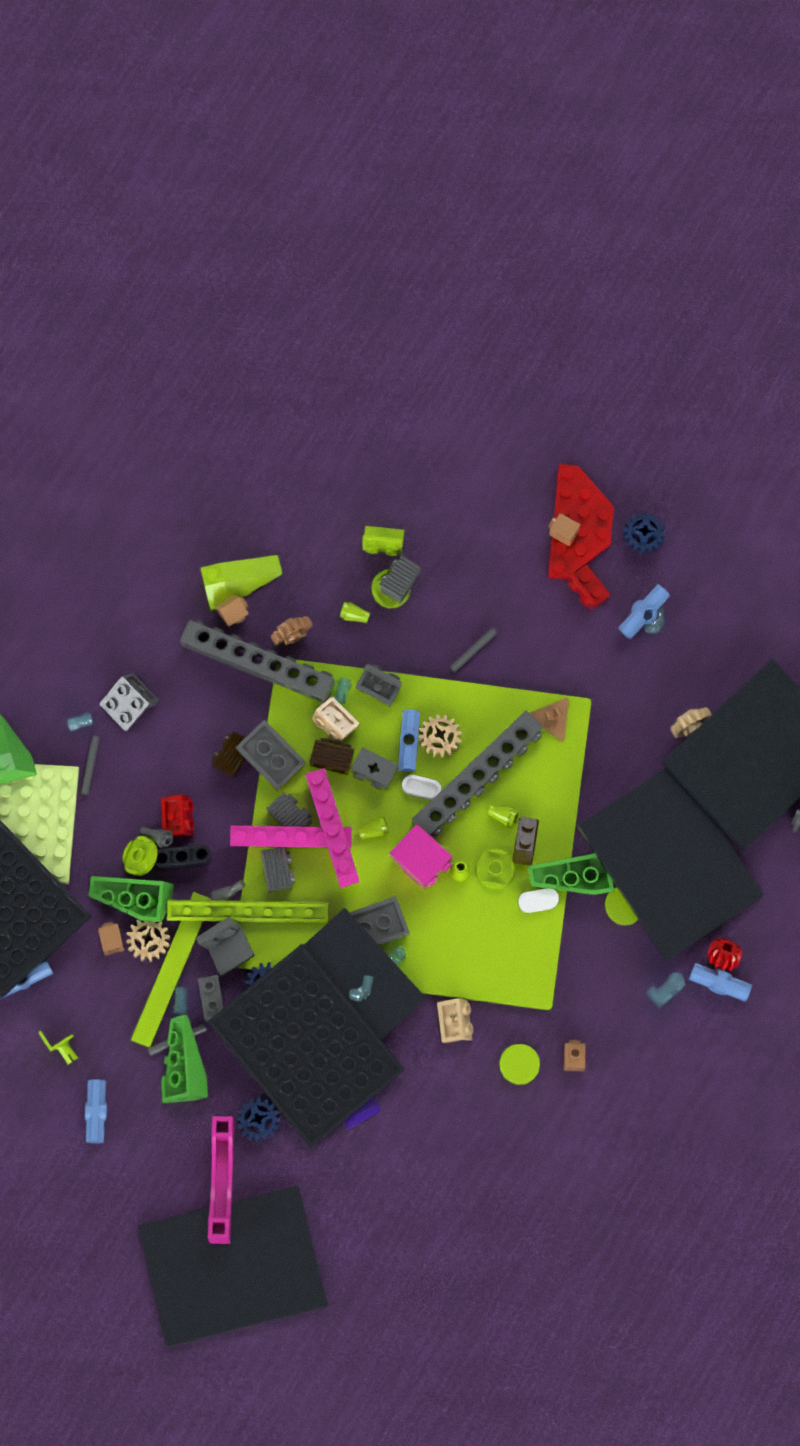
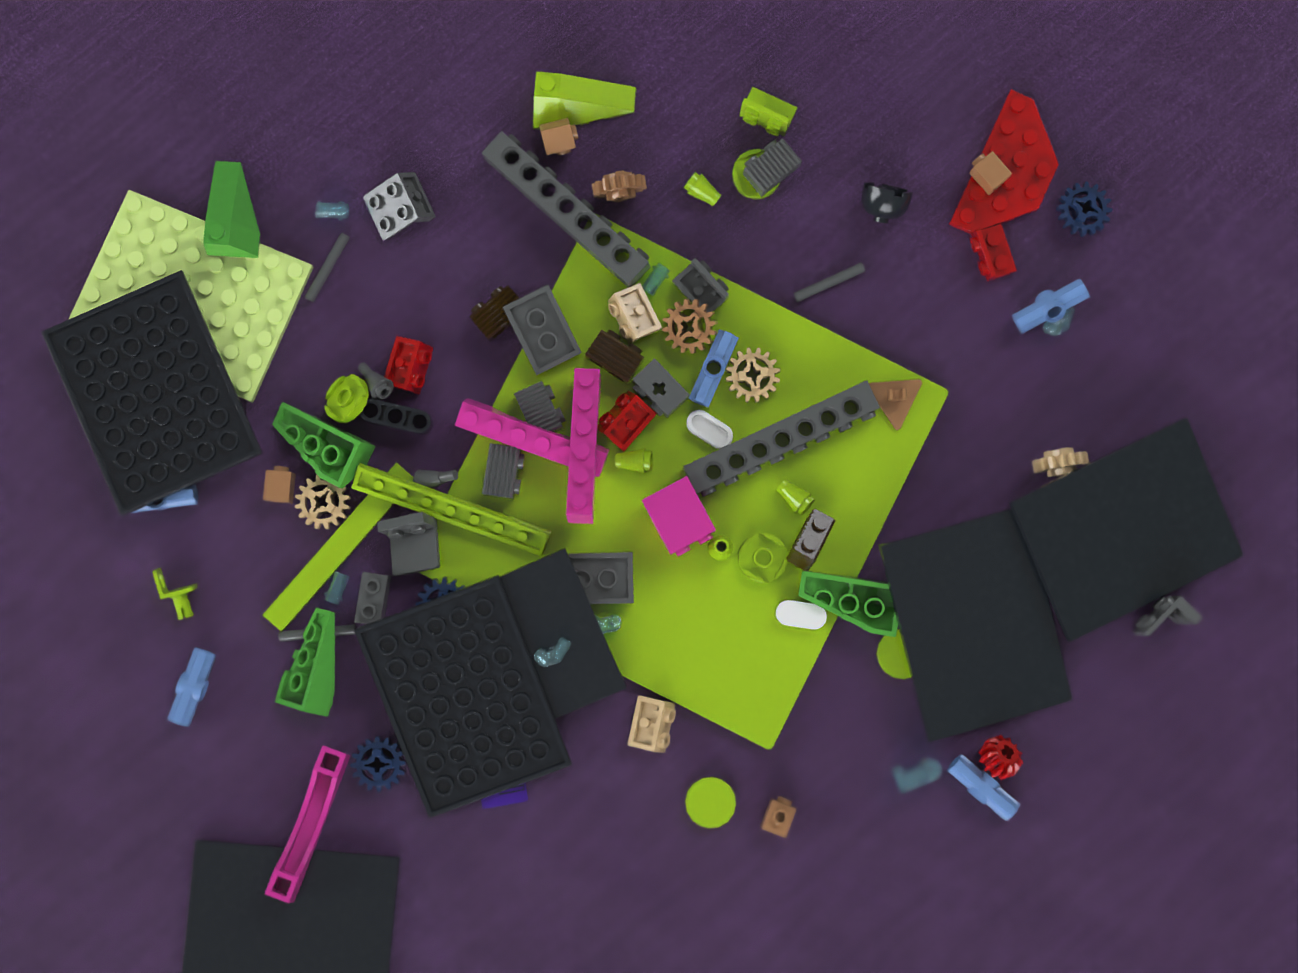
camera: 15 degrees right, 10 degrees up
none -> red bracket [598,390,657,452]
none -> medium nougat gear [662,299,718,354]
none -> black cylinder [861,182,913,224]

